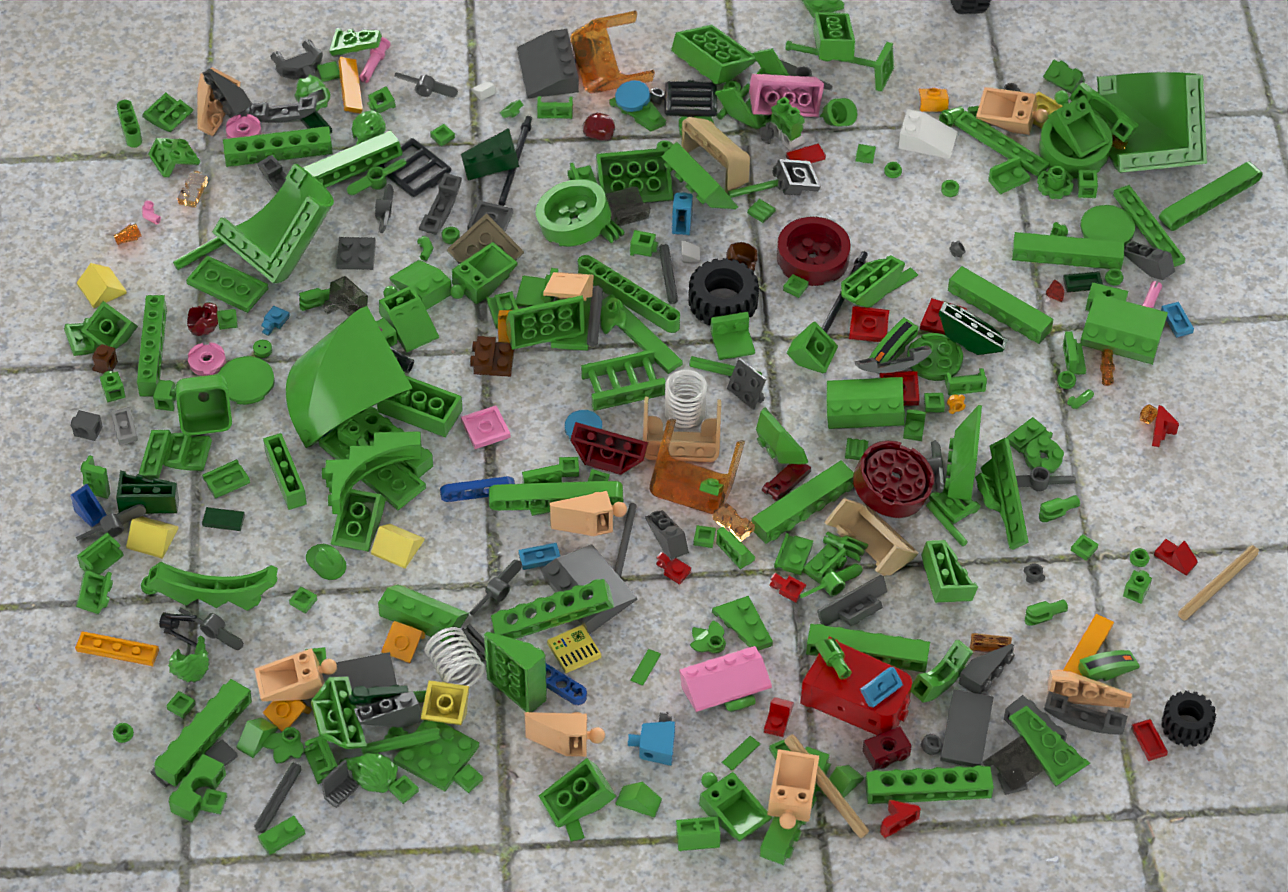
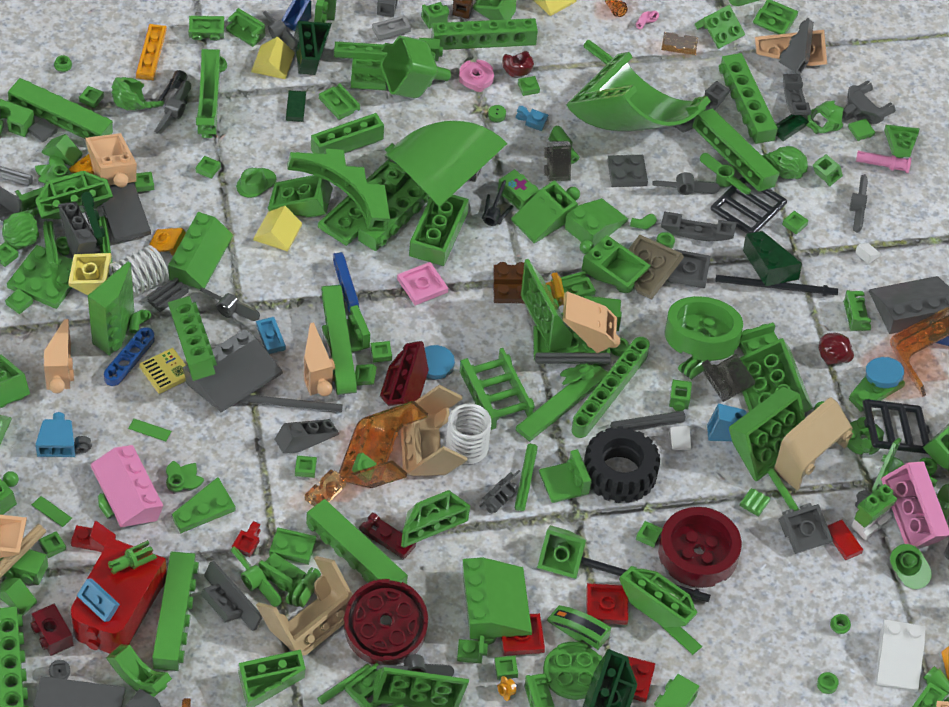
camera: 80 degrees right, 0 degrees up
bright green plate [186,255,269,313] -> none
bright green tile [218,356,275,405] -> none
bright pink plate [226,114,262,139] -> none
tile [338,57,363,114] -> none
bright green plate [500,99,524,118] -> none
dark grey plate [650,88,665,104] -> none
red plate [656,552,692,585] -> none
bright green bracket [716,527,755,570] -> none
reddish brown hair [726,242,758,272] -> none
bright green piece [845,438,869,460] -> none
bright green plate [855,144,876,164] -> none
dark grey slope [855,345,932,373] -> none
dark grey plate [949,240,966,258] -> none

